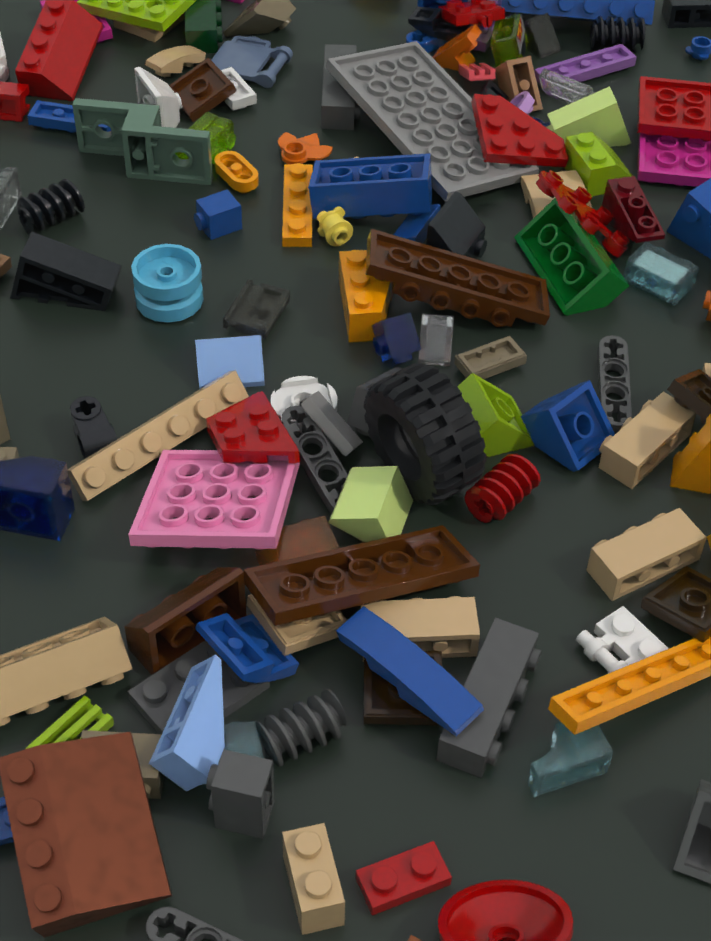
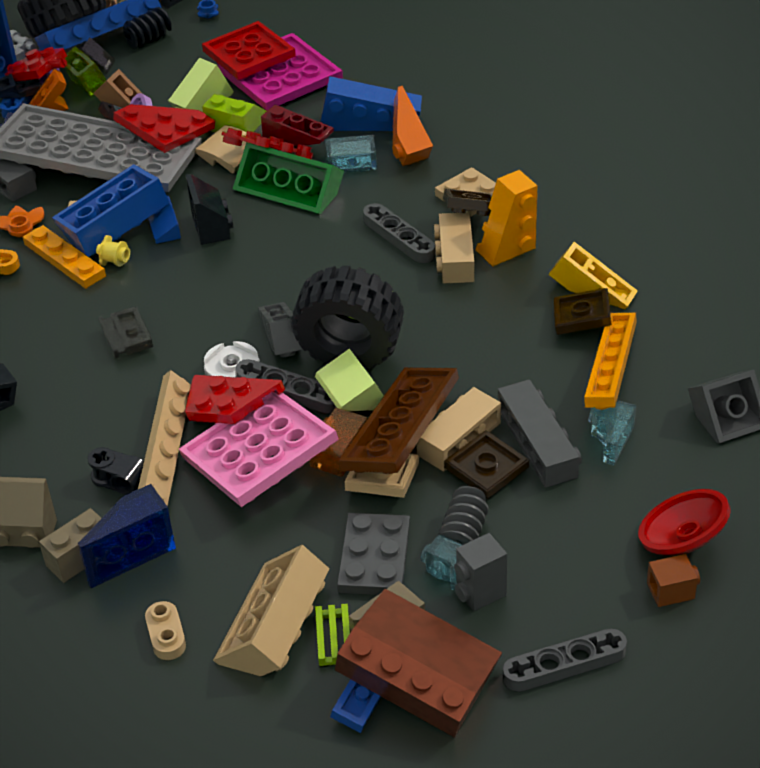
camera: 40 degrees left, 5 degrees down
reddish brown slope [124,567,247,675] -> none
medium azure wheel [131,244,204,323] -> none
light blue slope [149,655,225,791] -> none
blue brick [194,189,242,240] -> none
light blue slope [195,335,265,389] -> none
blue slope [195,613,299,683] -> none
tan brick [282,823,345,935] -> none
light grey tile [301,391,363,456] -> none
blue slope [336,606,484,736] -> none
light orange wedge [339,250,393,342] -> none
red plate [355,841,452,916] -> none
reddish brown plate [366,229,550,327] -> none
clear blue brick [372,312,422,365] -> none
clear slope [418,314,454,366] -> none
dark tan plate [454,336,527,379] -> none
coral tile [458,63,496,81] -> none
red piece [465,454,541,523] -> none
blue slope [521,380,615,472] -> none
medium lavender plate [534,44,637,92] -> none
clear slope [539,68,594,104] -> none
white plate [576,606,669,674] -> none
tan brick [586,508,707,601] -> none

